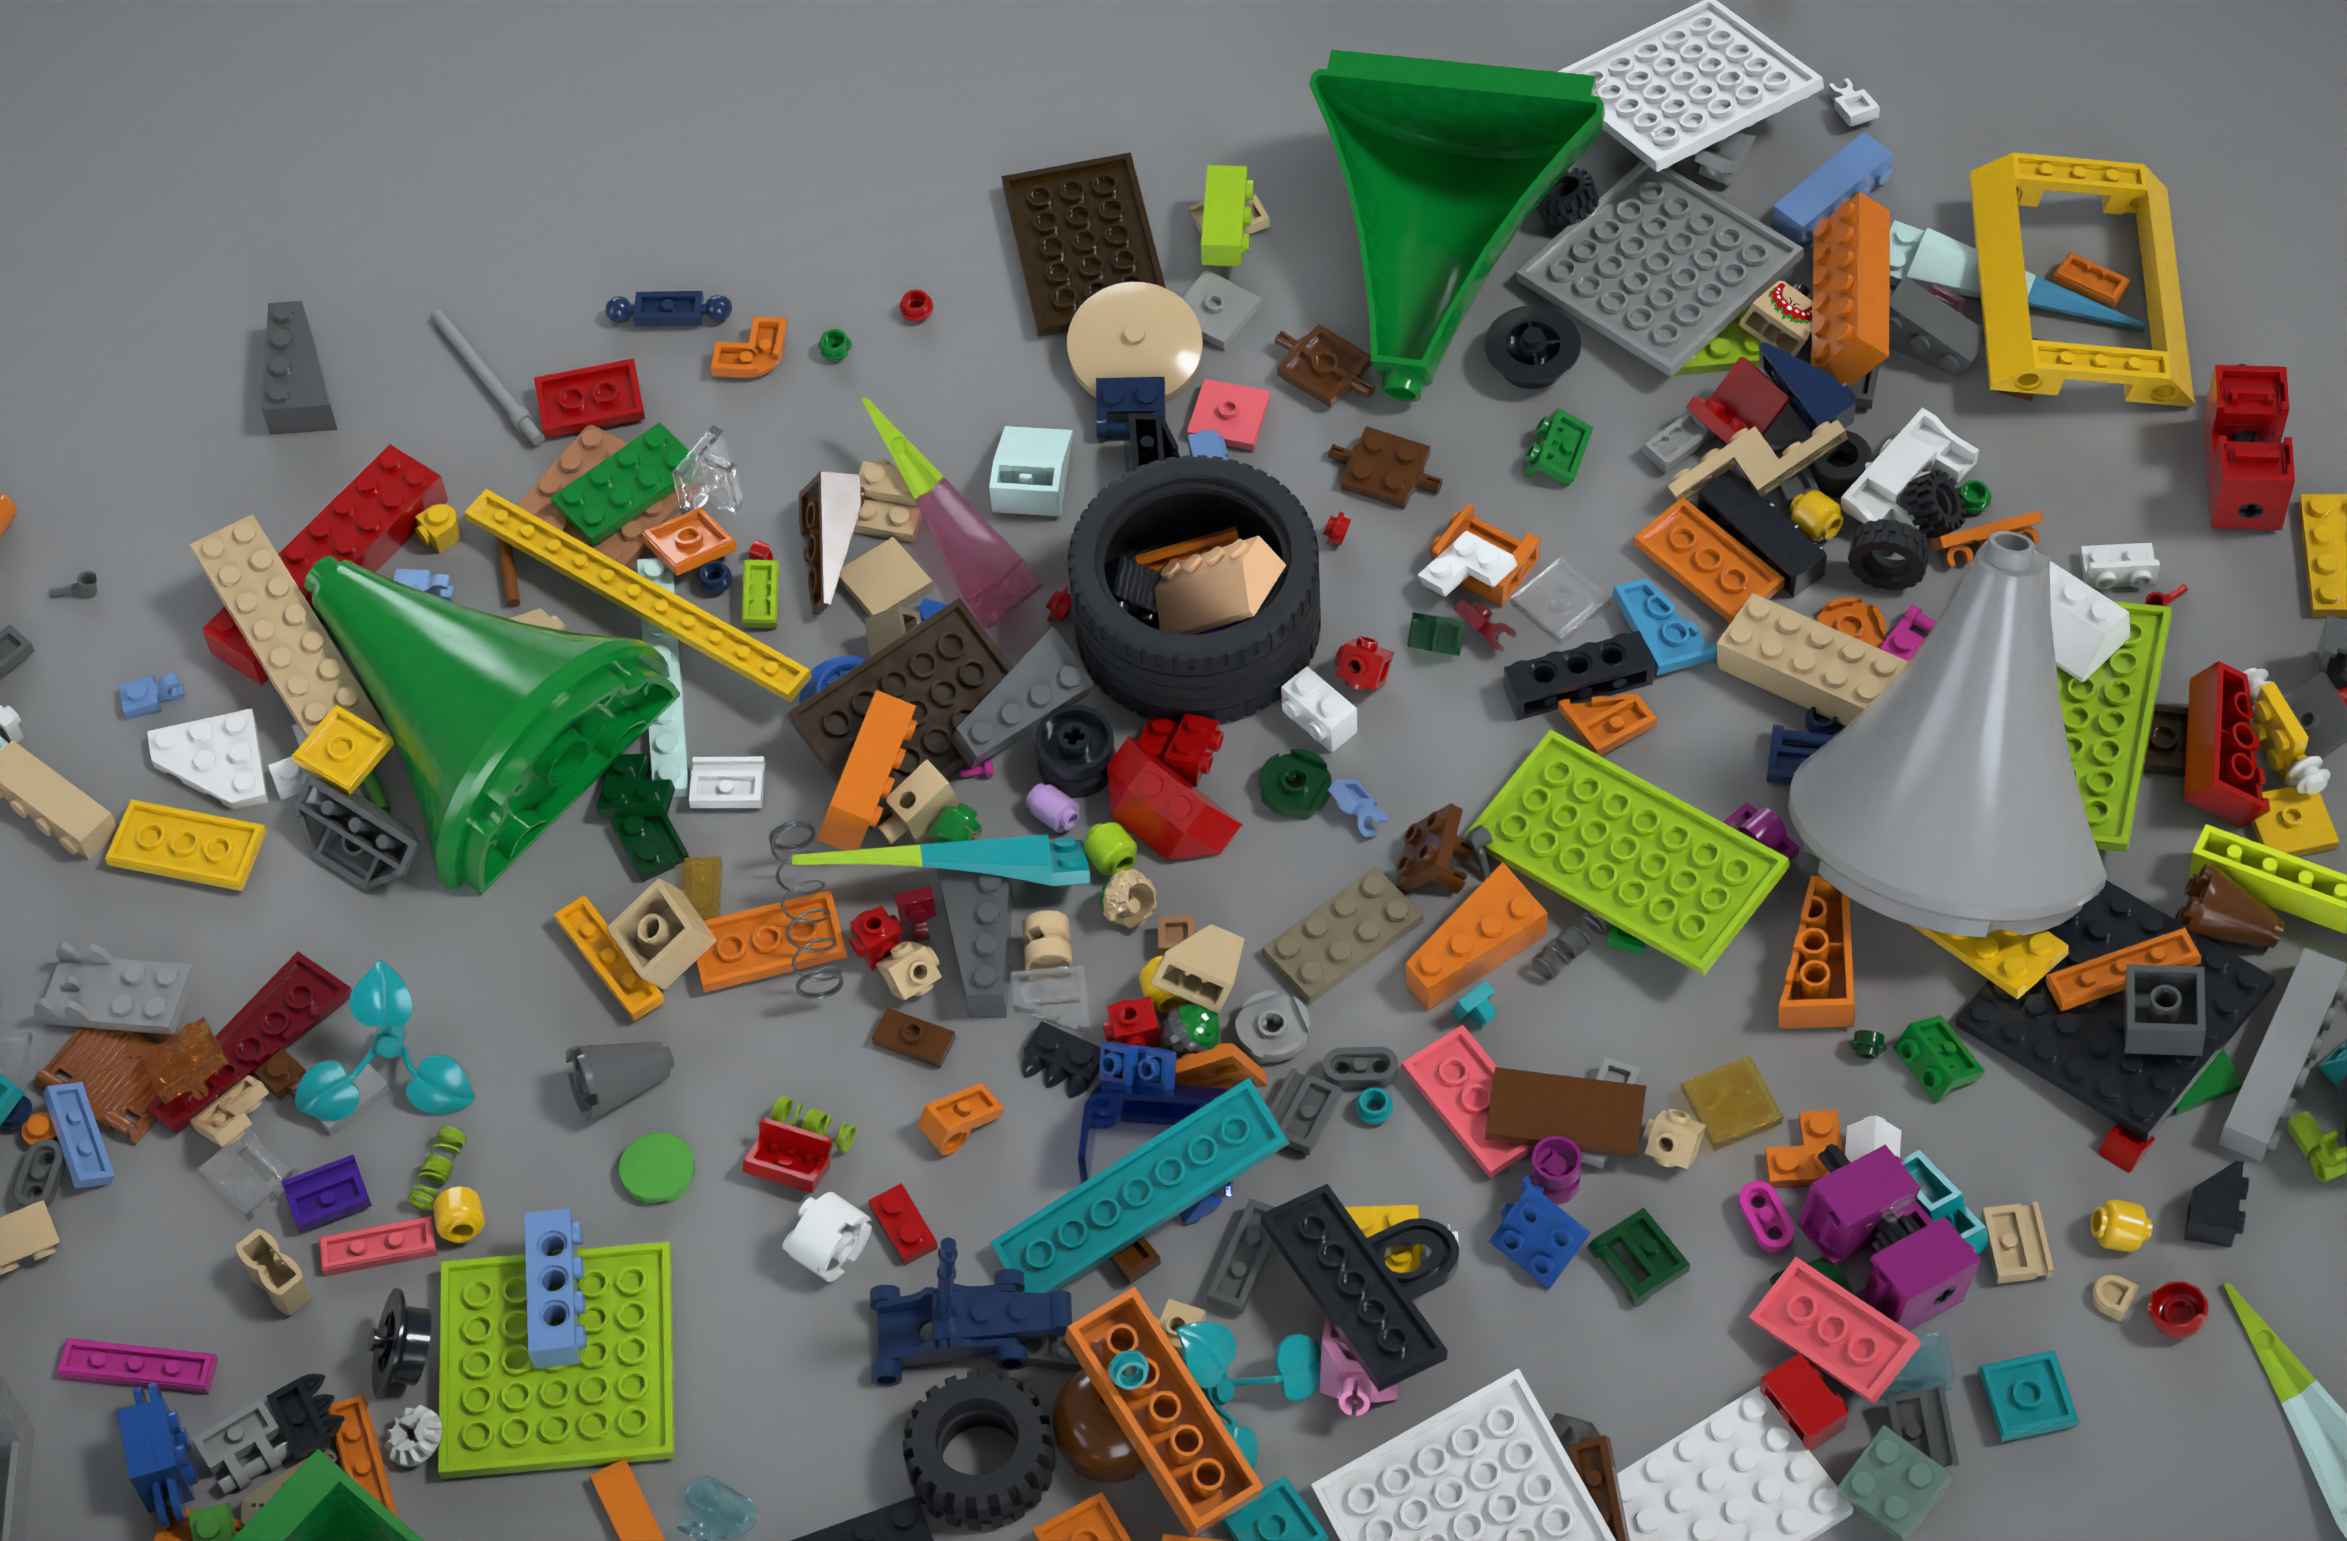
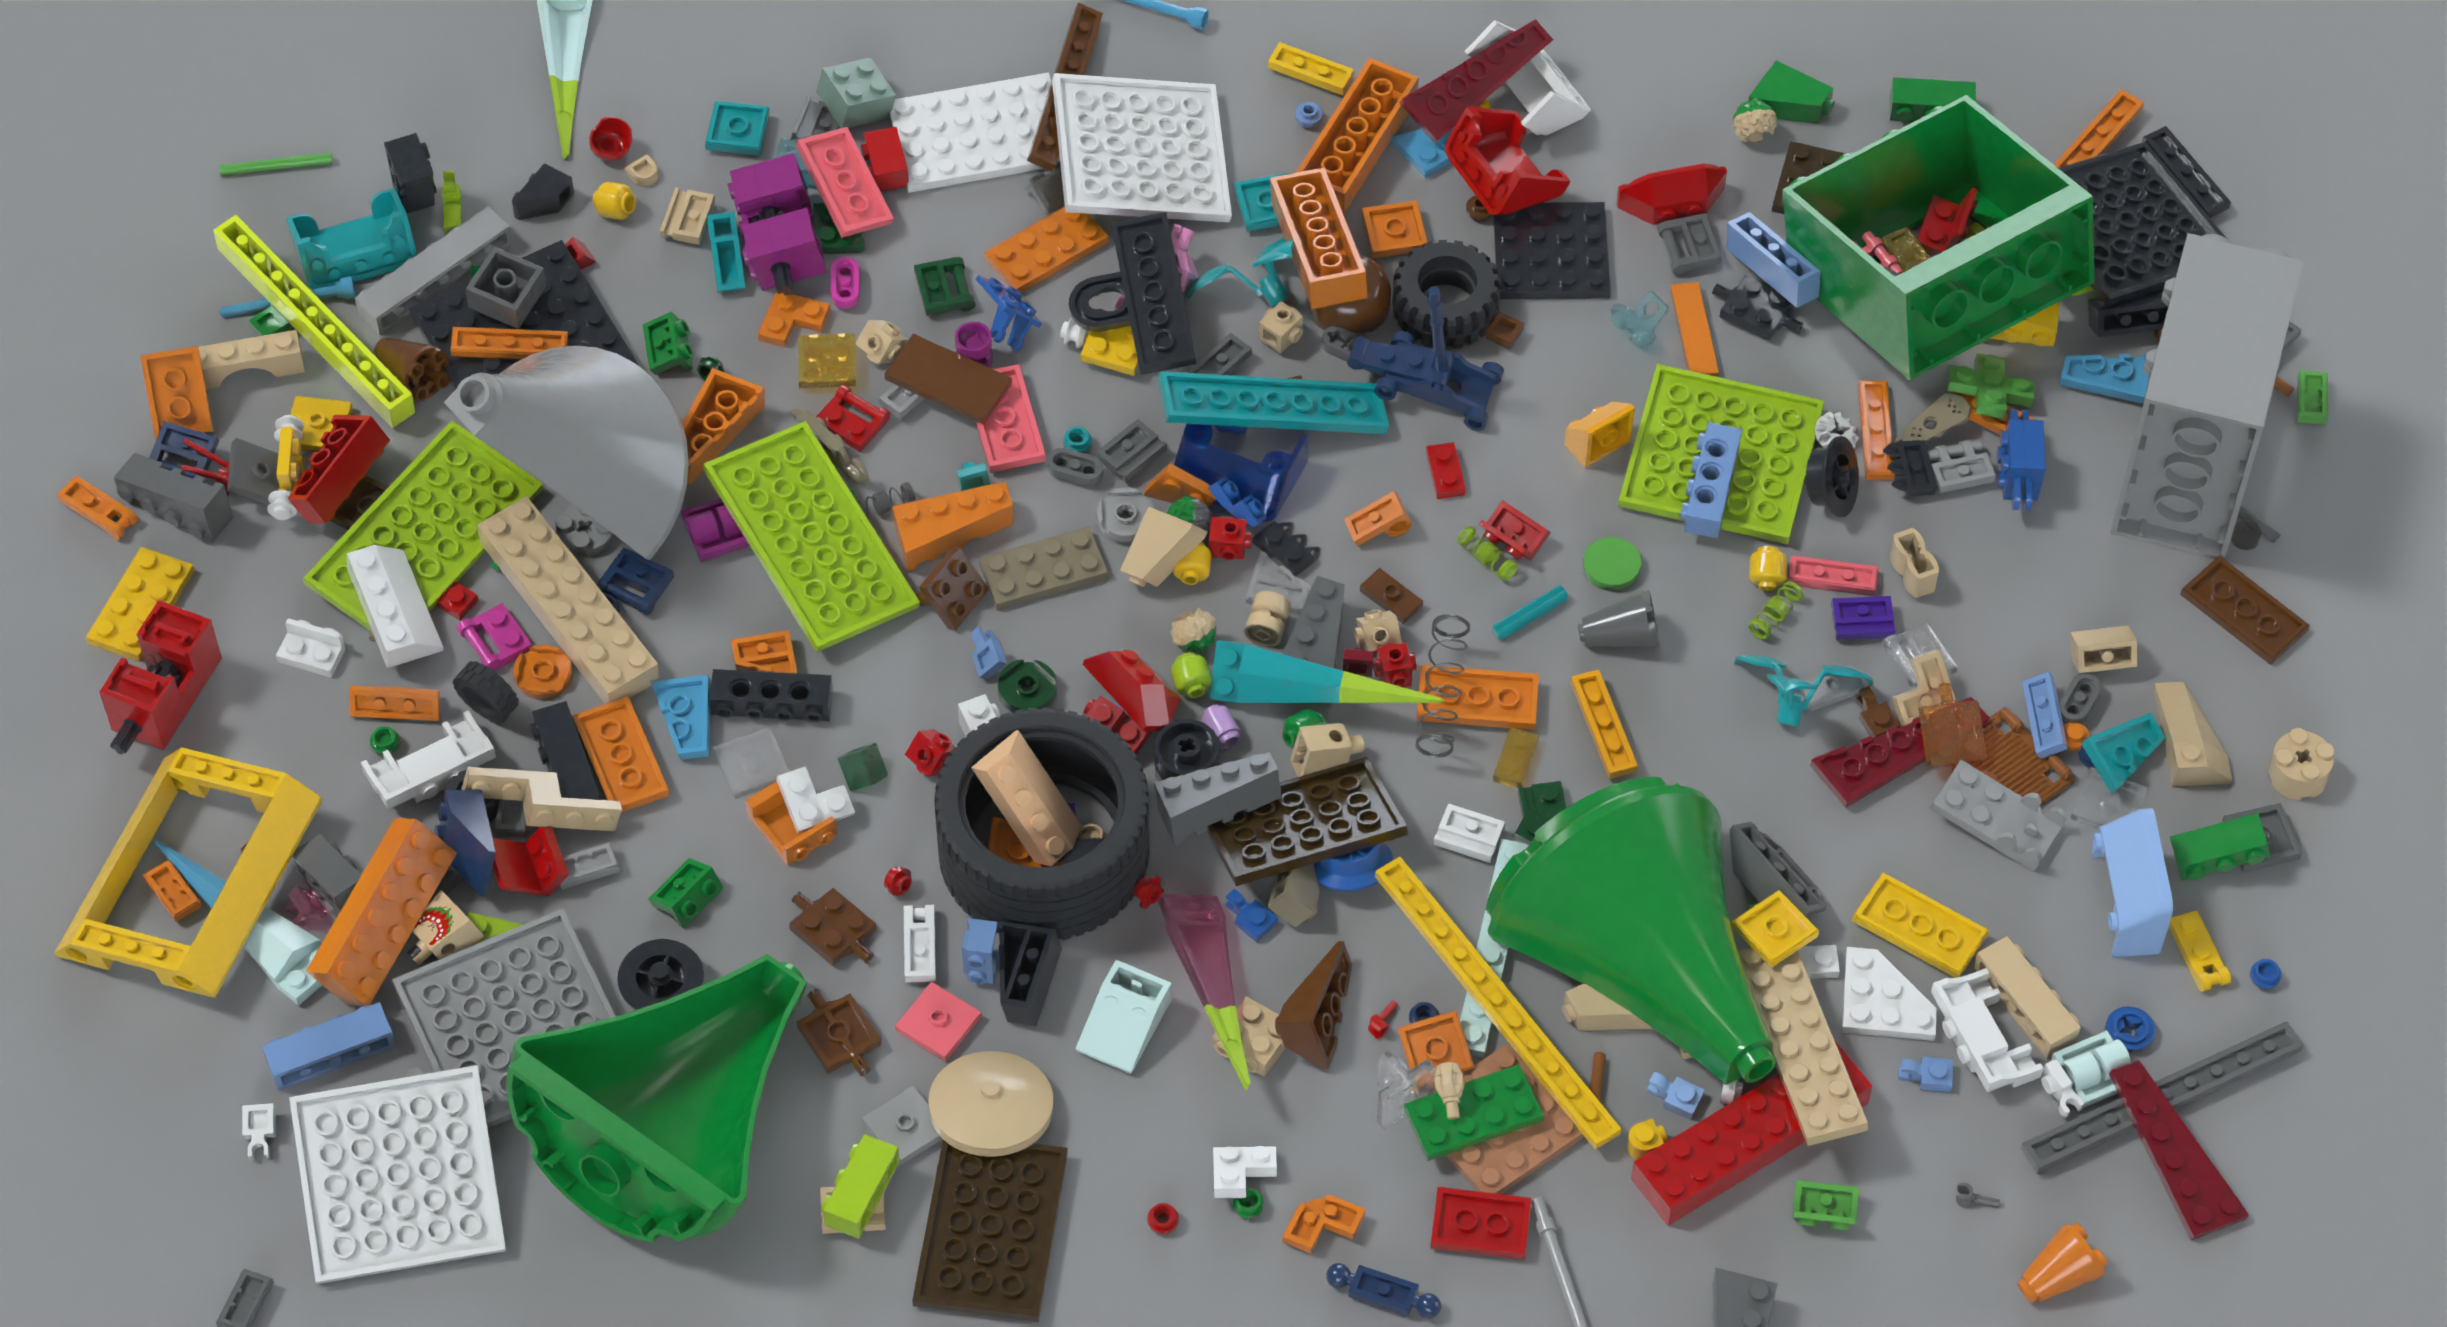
camera: 165 degrees left, 0 degrees up
dark pink tile [57,1338,218,1394] -> none
tan brick [606,878,717,990] -> none
lime plate [742,560,779,628] -> none
white brick [782,1192,872,1282] -> none
orange wedge [816,690,918,851] -> none
tan tile [838,537,933,616] -> none
dark blue plate [1096,377,1166,440] -> none
teal plate [1108,1350,1149,1390] -> none
medium nougat plate [1158,916,1196,956] -> none
dark red plate [1453,599,1517,652] -> none
dark grey hand [1466,825,1493,879] -> none
yellow head [1789,490,1843,542] -> none
white brick [1845,1115,1901,1162] -> none
black tyre [1905,470,1966,539] -> none
red hand [2145,584,2188,606] -> none
none -> dark tan plate [789,408,868,484]
none -> red plate [815,385,891,452]
none -> white plate [904,904,936,983]
none -> orange plate [984,207,1109,293]
none -> white plate [1213,1146,1277,1198]
none -> tan piece [1434,1062,1465,1120]
none -> reddish brown plate [1485,311,1524,349]
none -> teal axle [1492,585,1568,640]
none -> light orange slope [1564,401,1635,468]
none -> bright green bracket [1792,1180,1859,1230]
none -> white bracket [1931,968,2043,1092]

